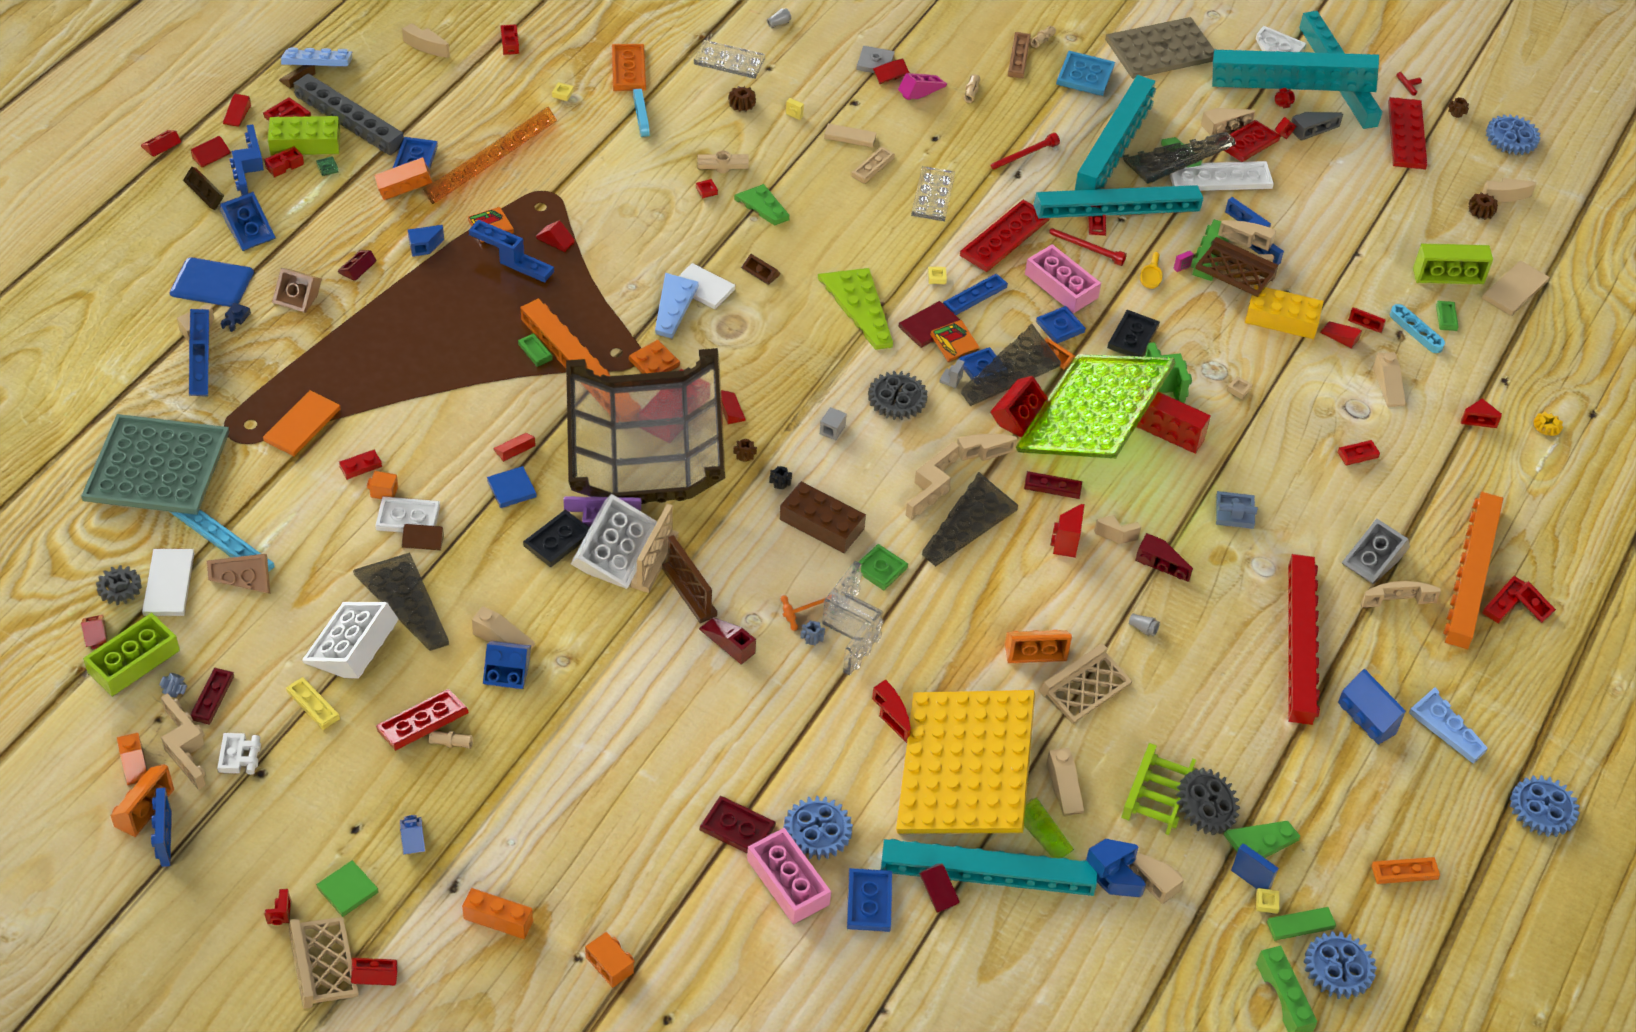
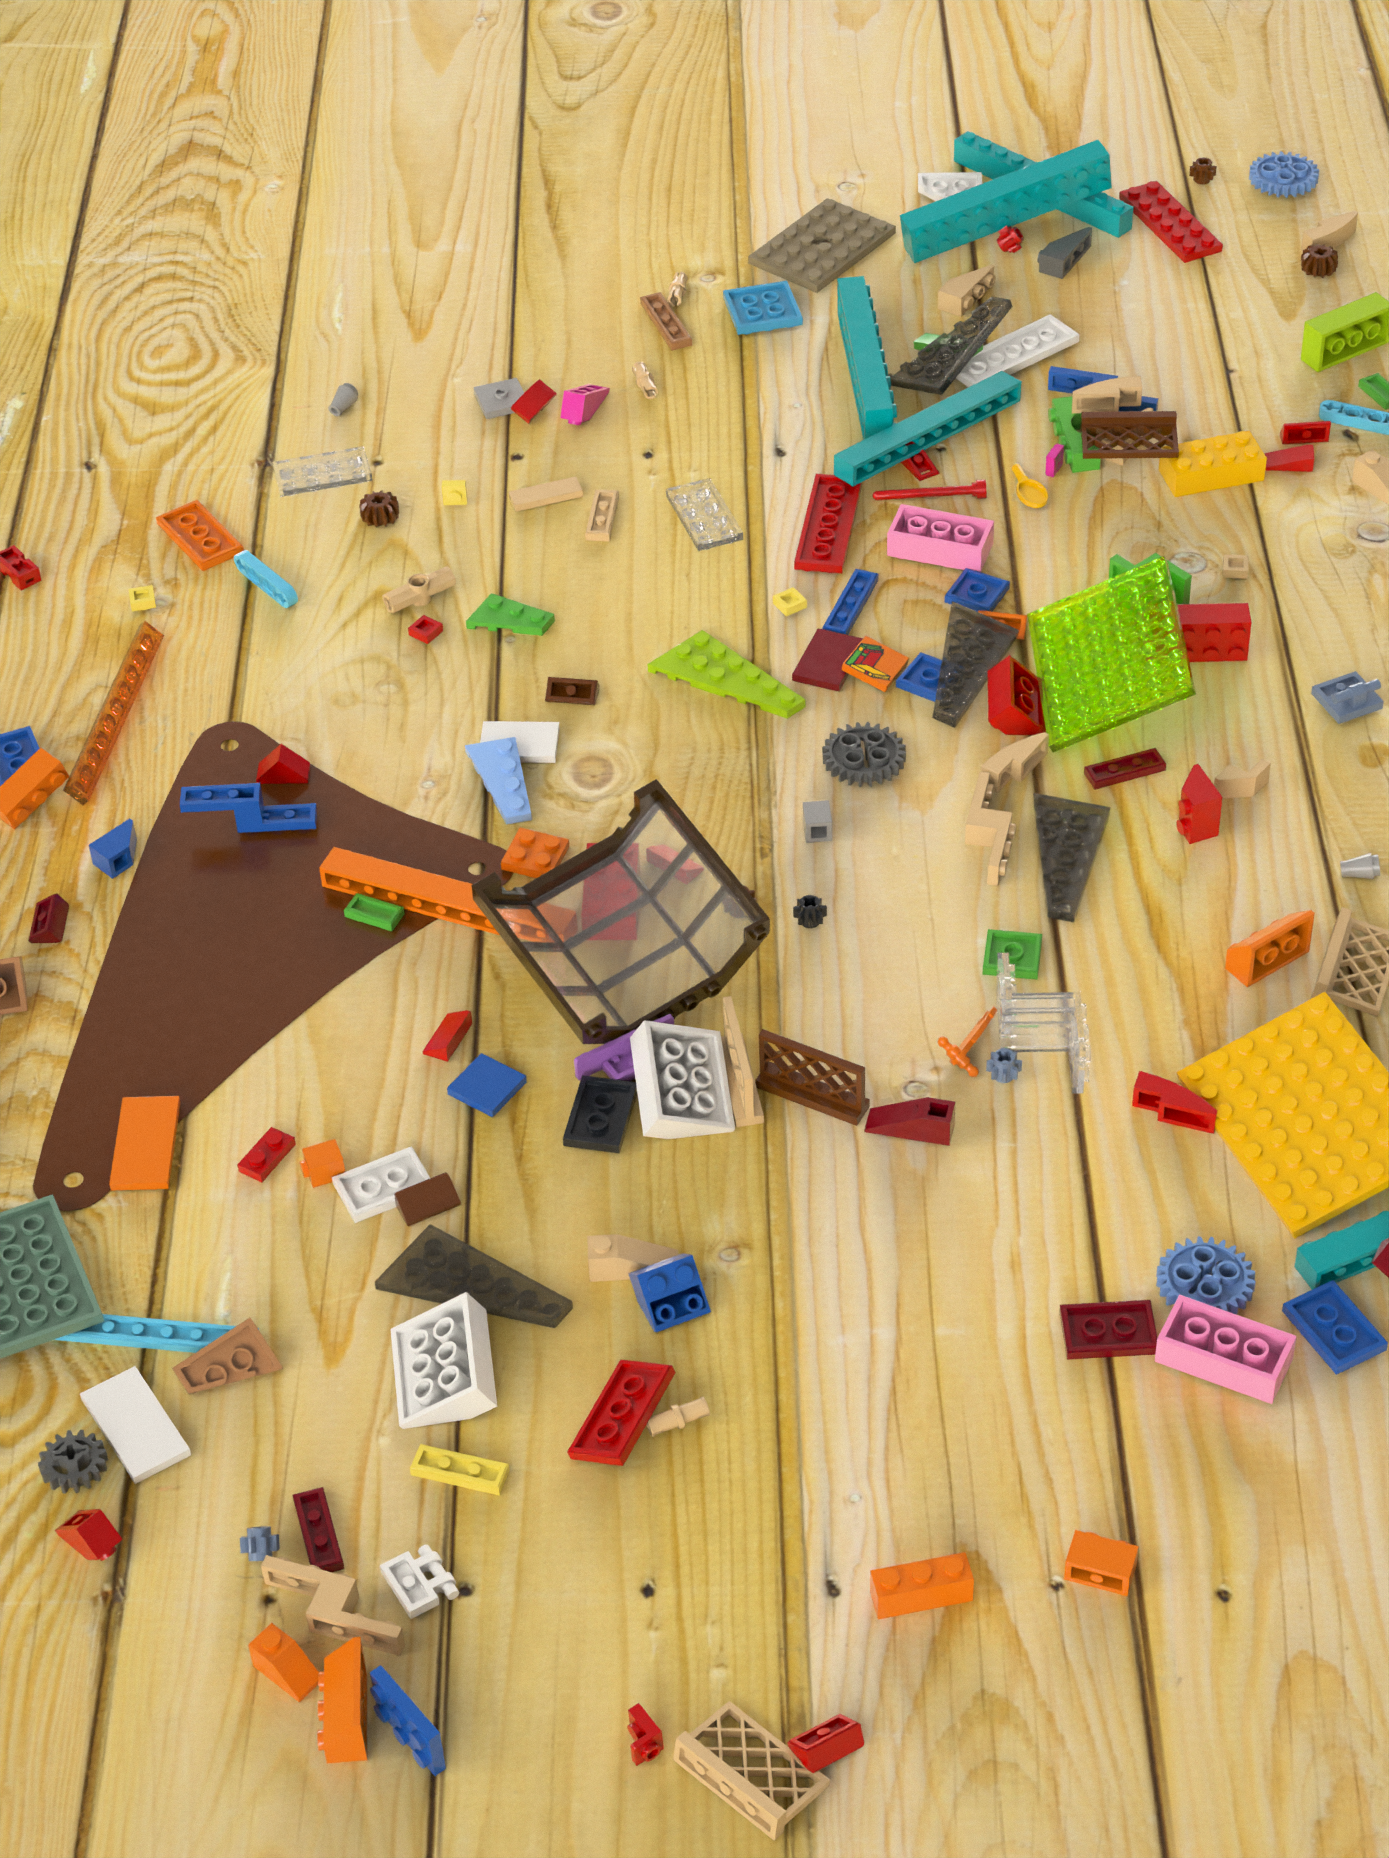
camera: 25 degrees left, 5 degrees down
lime brick [83,613,180,697] -> none
bright green tile [316,860,379,917] -> none
slope [400,815,425,855] -> none
tile [468,207,514,243] -> none
reddish brown brick [780,481,866,554] -> none
light grey bracket [940,359,965,388] -> none
red piece [991,132,1060,169] -> none
black plate [1107,310,1160,360] -> none
dark red slope [1135,533,1193,582] -> none
red tile [1216,120,1281,162] -> none
red bracket [1275,117,1297,139] -> none
red piece [1396,72,1422,96] -> none

